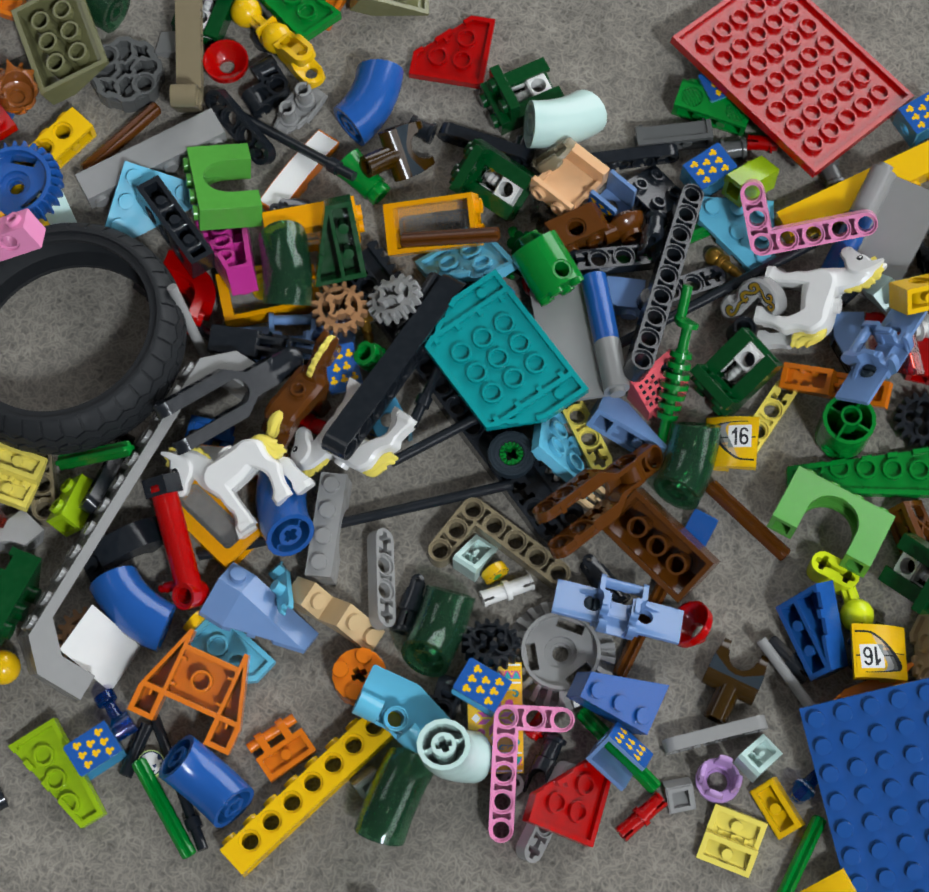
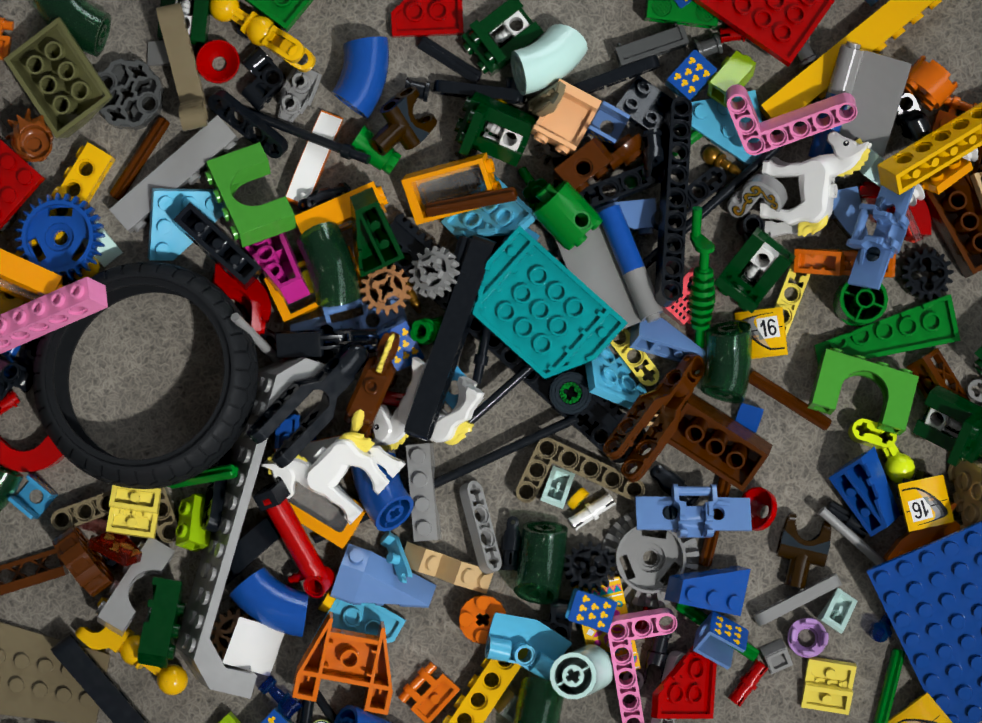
camera: 15 degrees left, 15 degrees up
yellow slope [750,777,806,840] -> none
none -> black axle [418,36,482,84]

